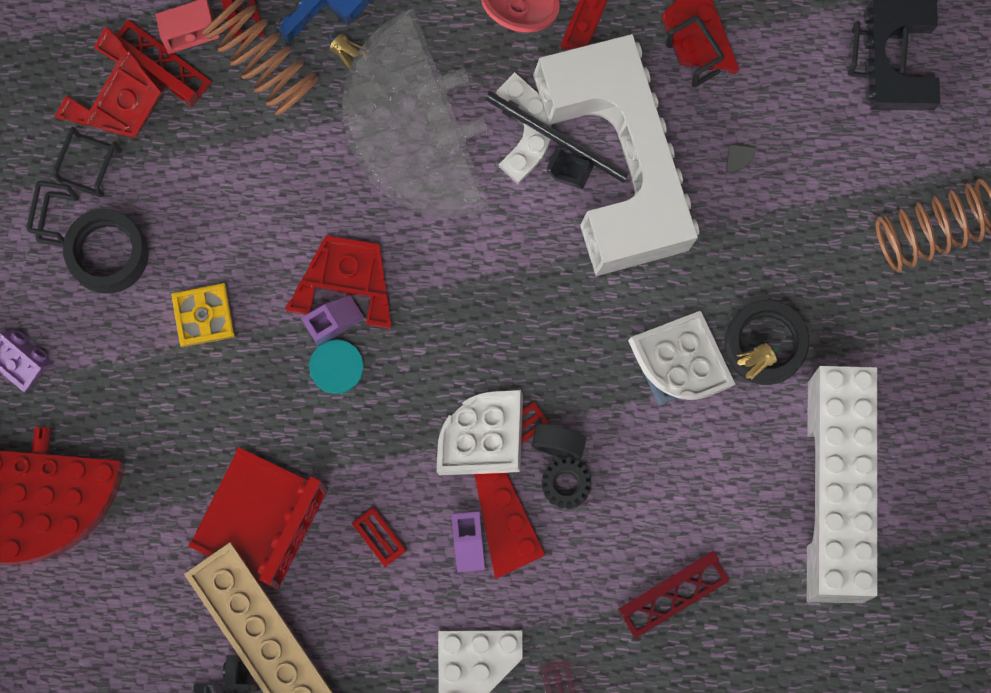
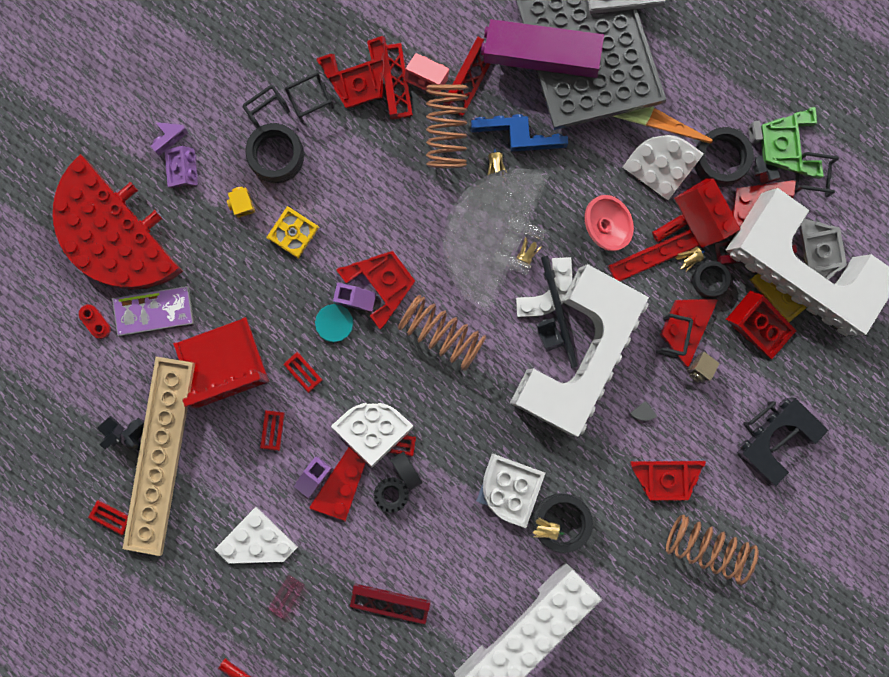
camera: 40 degrees right, 5 degrees up
none -> red plate [79,304,111,339]
none -> medium lavender tile [112,286,194,336]
none -> yellow brick [227,187,255,218]
none -> red tile [283,352,323,393]
none -> nougat piece [398,295,486,371]
none -> pearl gold piece [517,237,542,267]
none -> red wing [630,461,706,500]
none -> dark tan slope [687,352,720,383]

